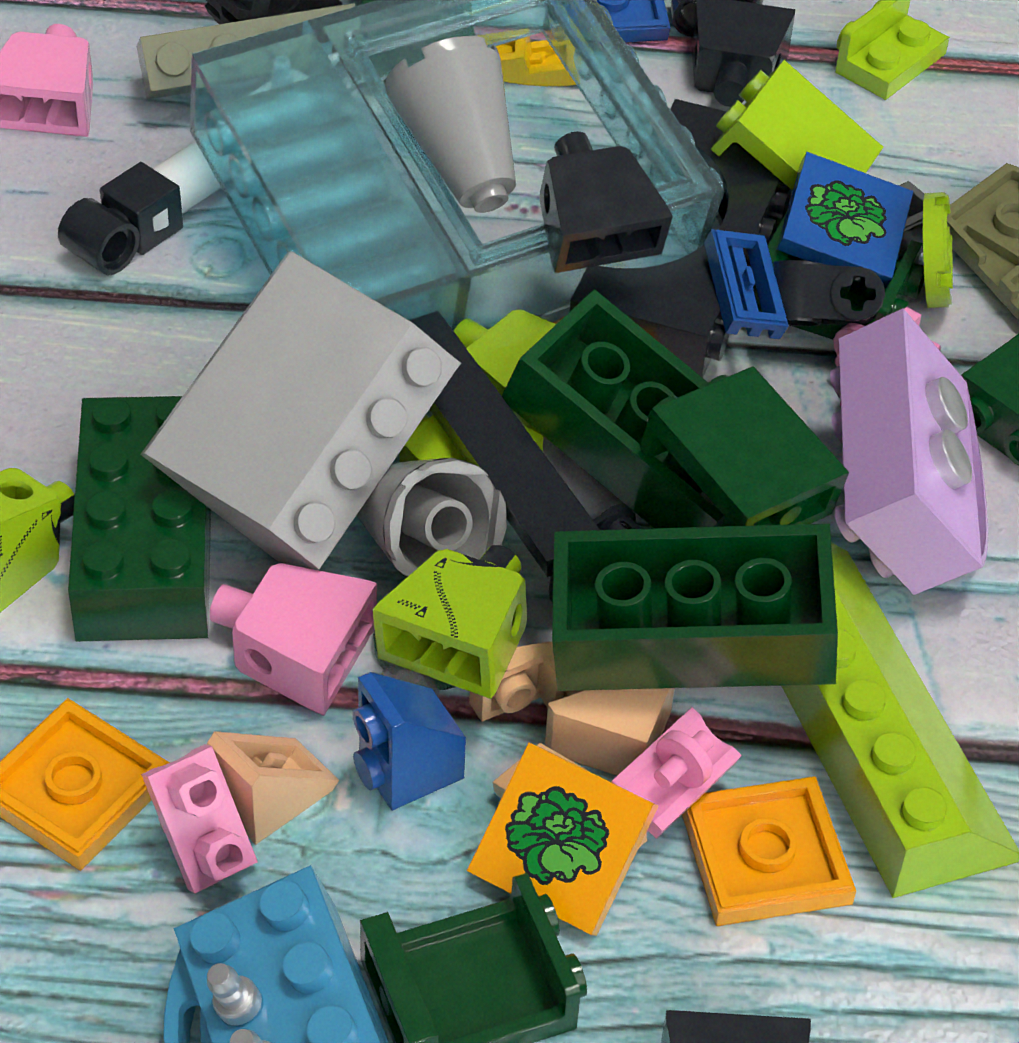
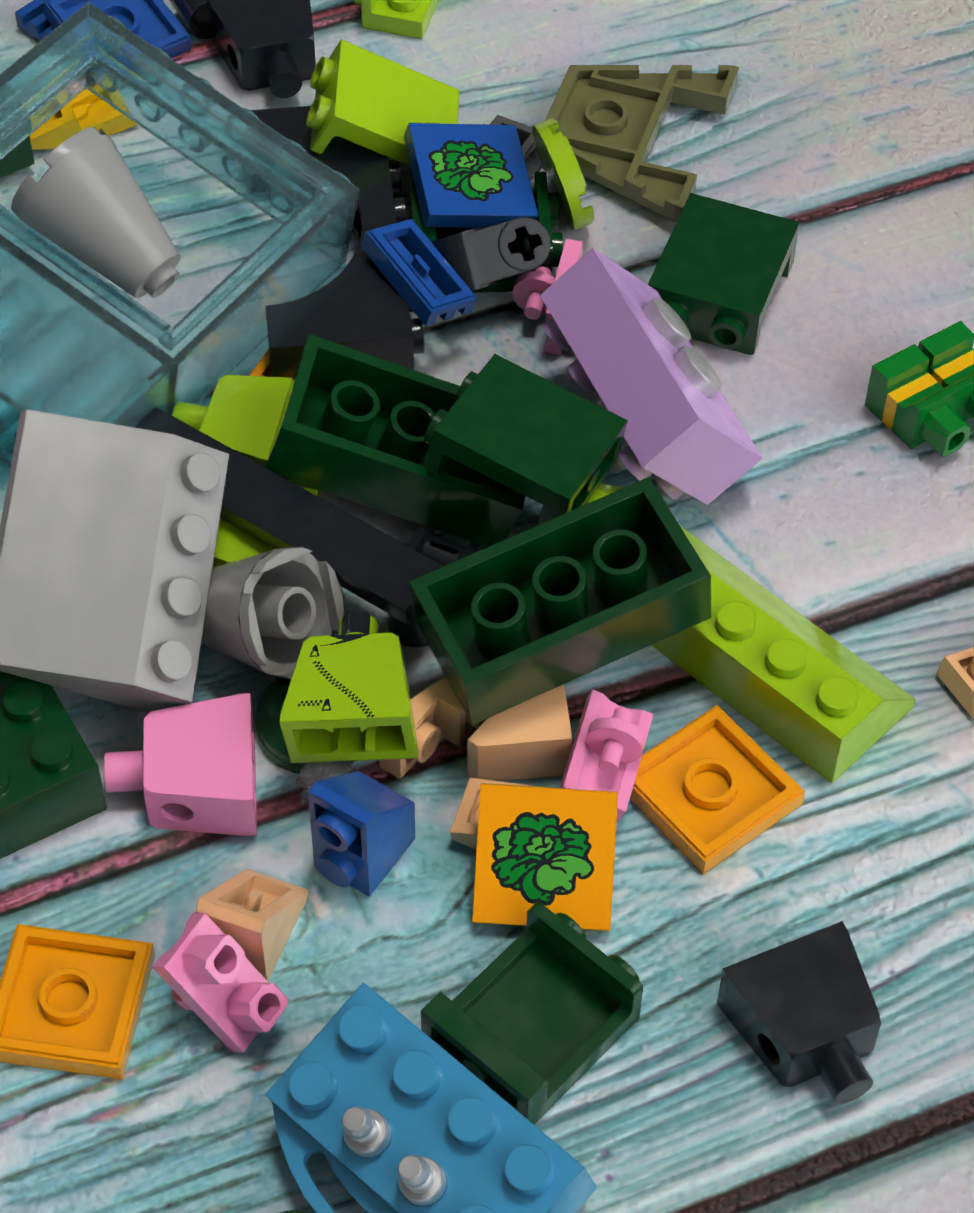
camera: 25 degrees left, 5 degrees up
black torso [540,131,673,273] -> none

